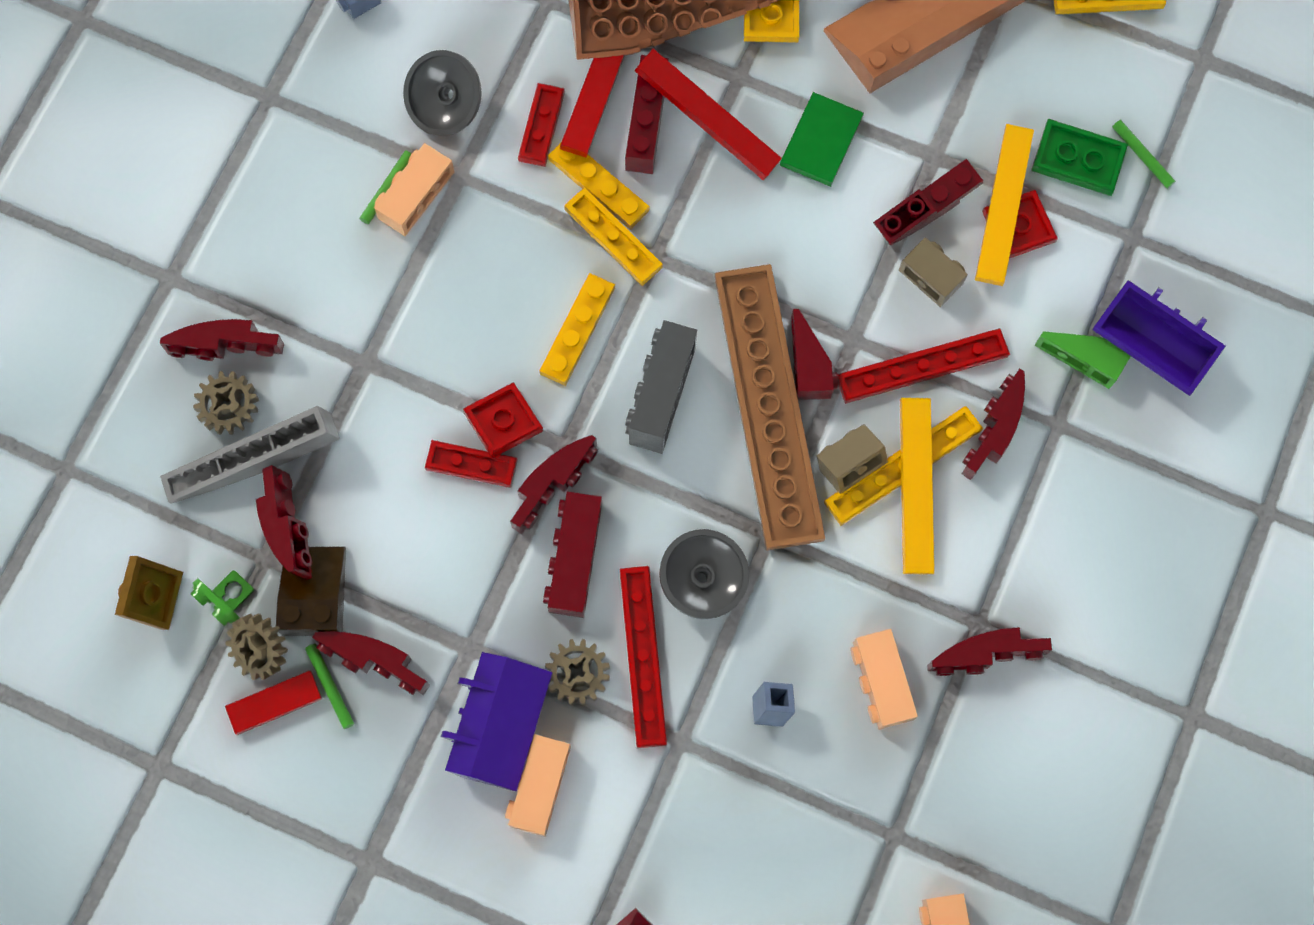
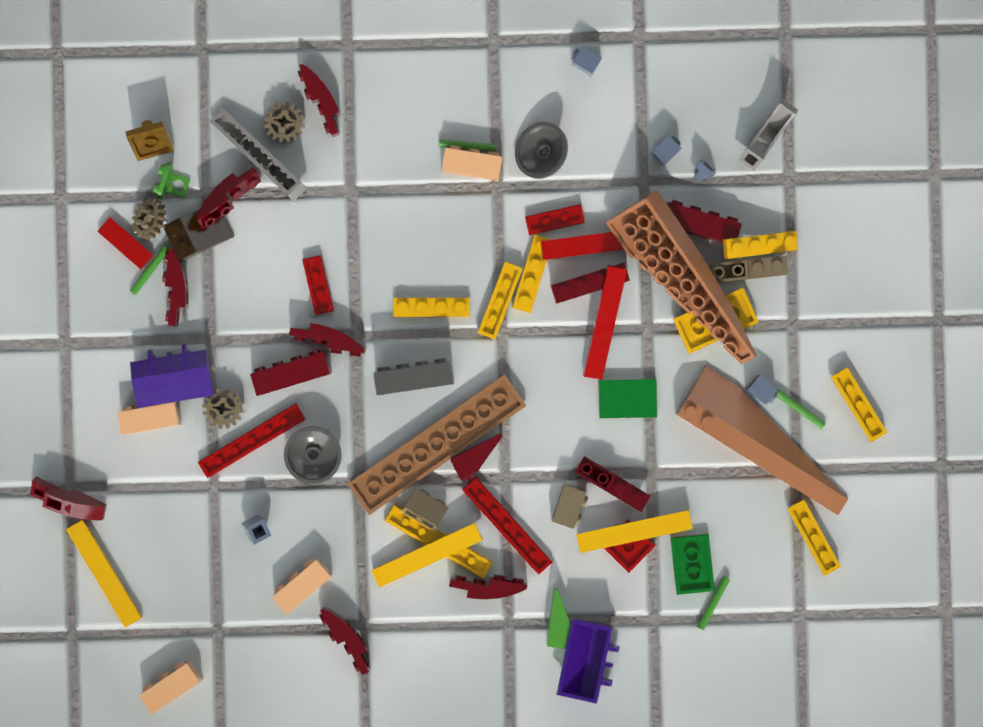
camera: 65 degrees right, 15 degrees up
red tile [463,382,543,458] -> none

